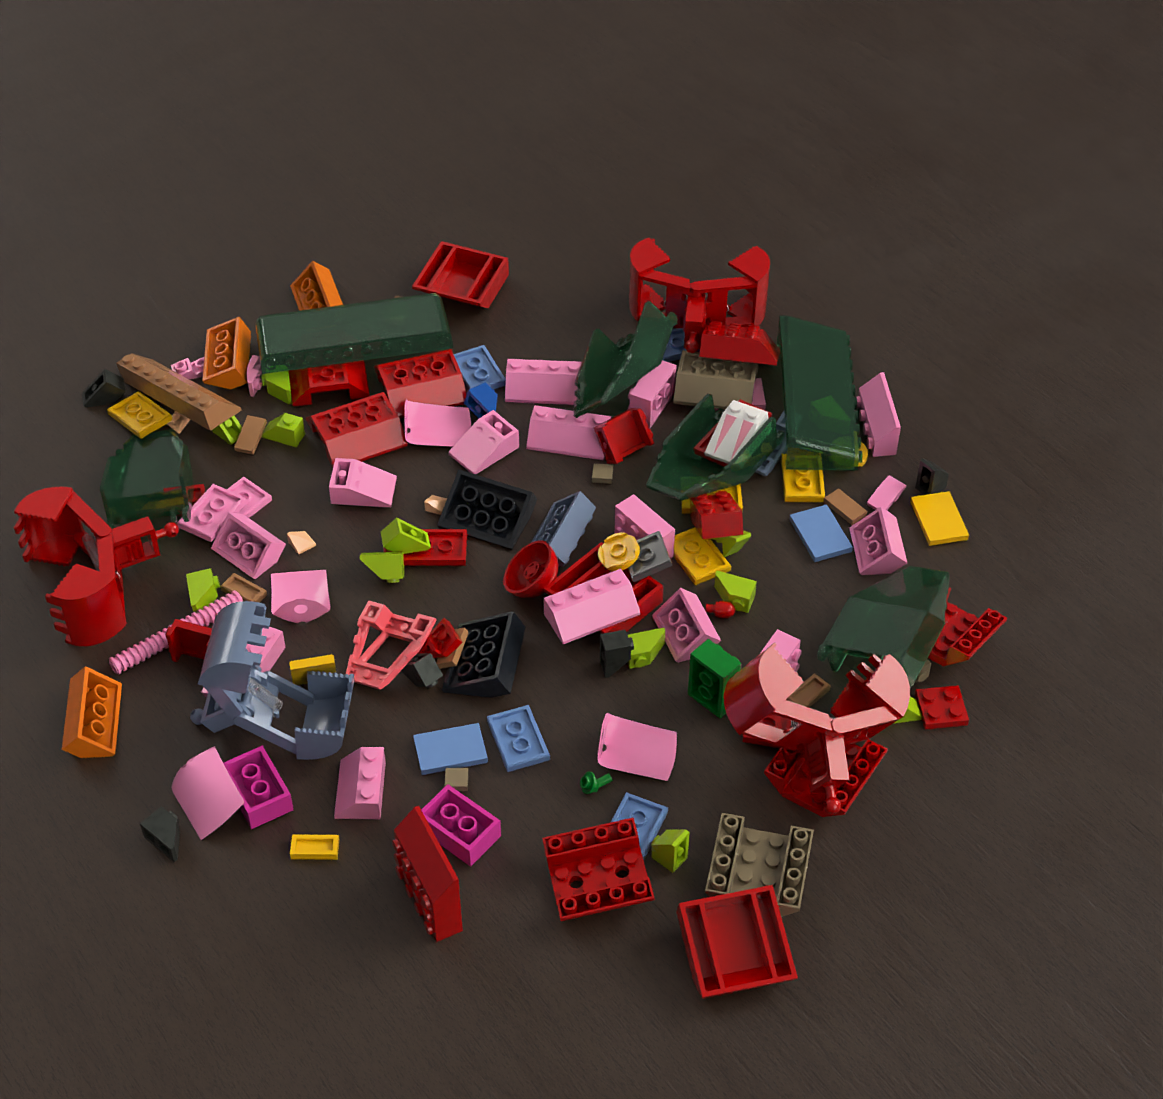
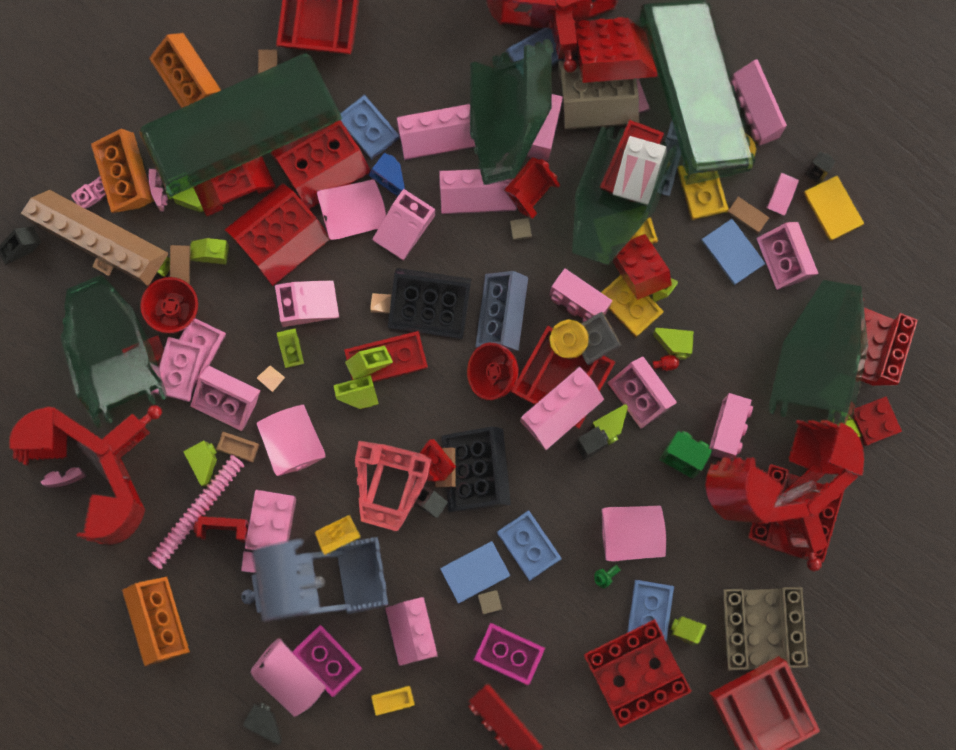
camera: 20 degrees left, 30 degrees up
yellow tile [107,391,173,439] -> none
medium nougat tile [786,673,831,708] -> none
none -> bright pink slope [41,467,86,488]
none -> red piece [140,277,198,333]
none -> lime slope [277,328,304,368]

